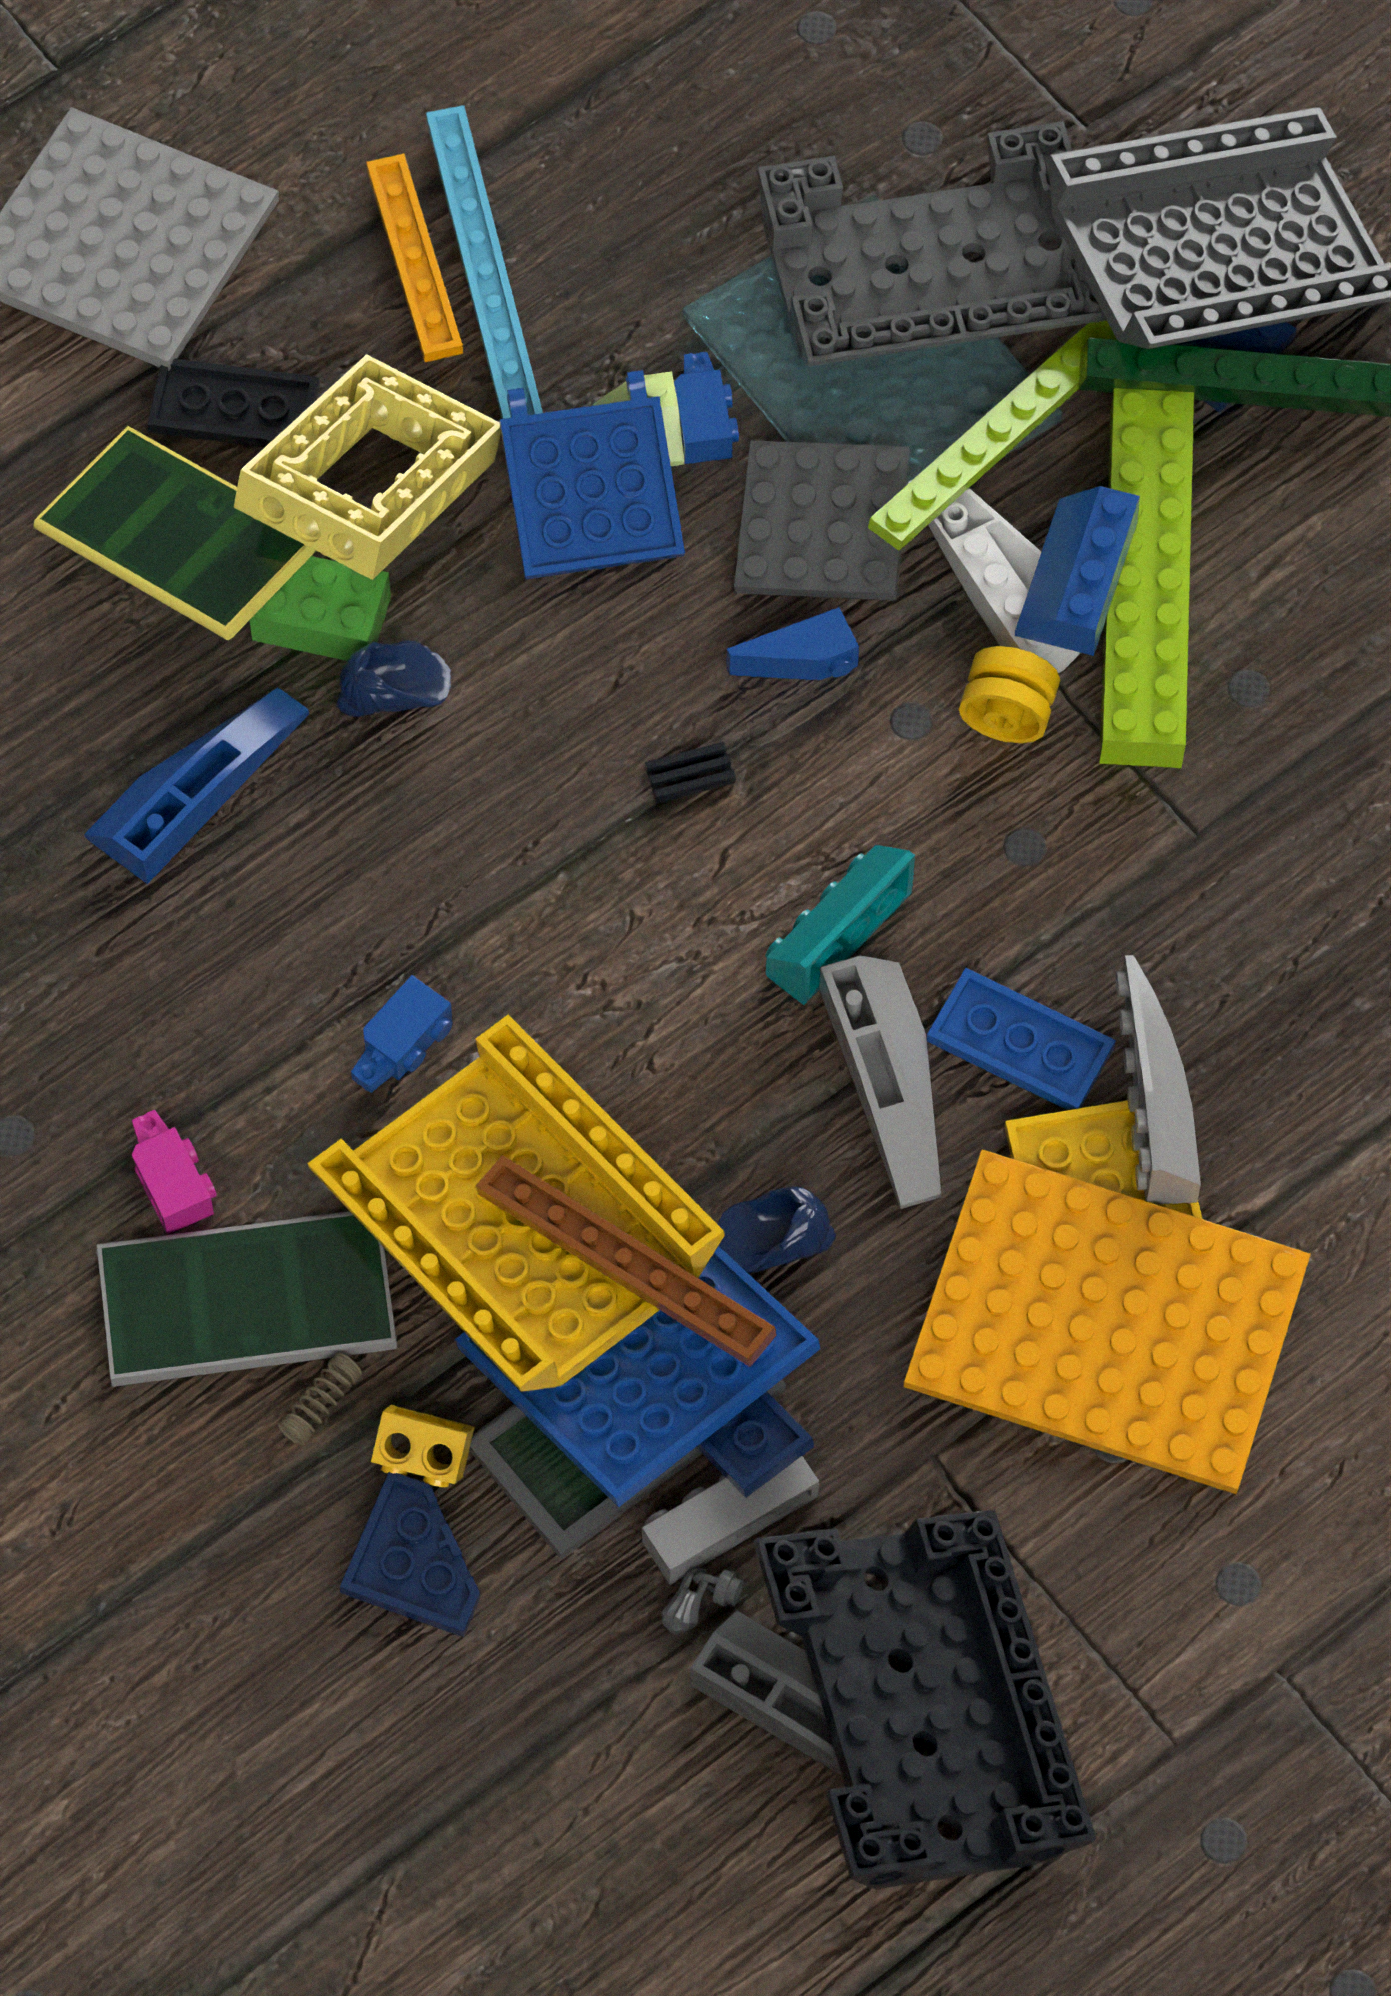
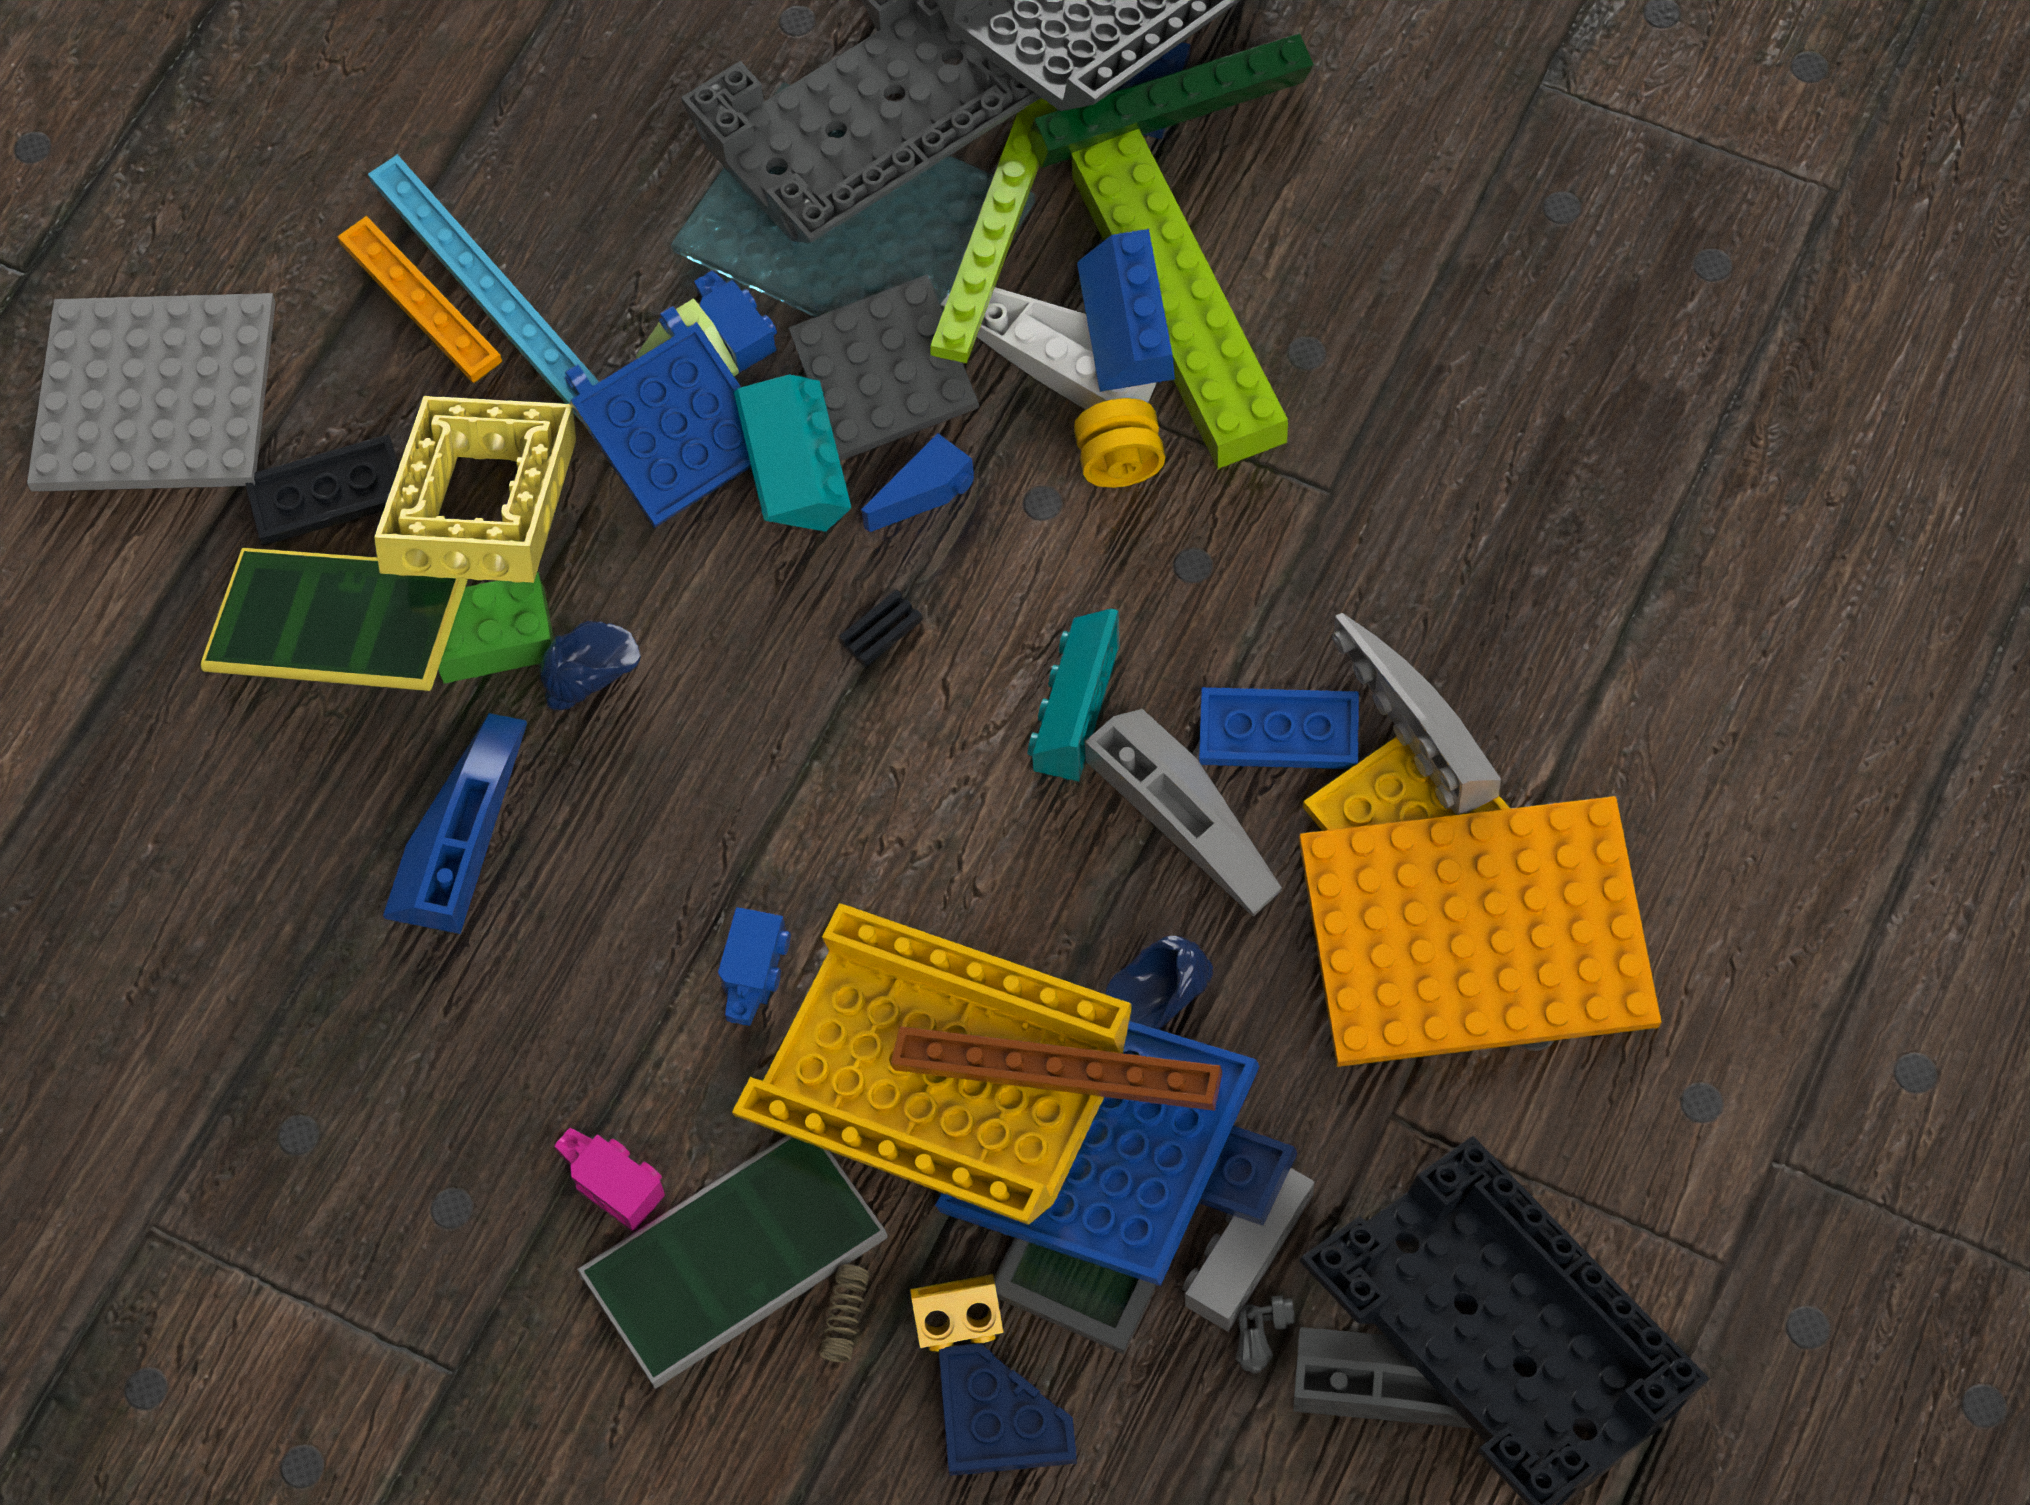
camera: 20 degrees left, 0 degrees up
none -> teal slope [734,374,851,532]

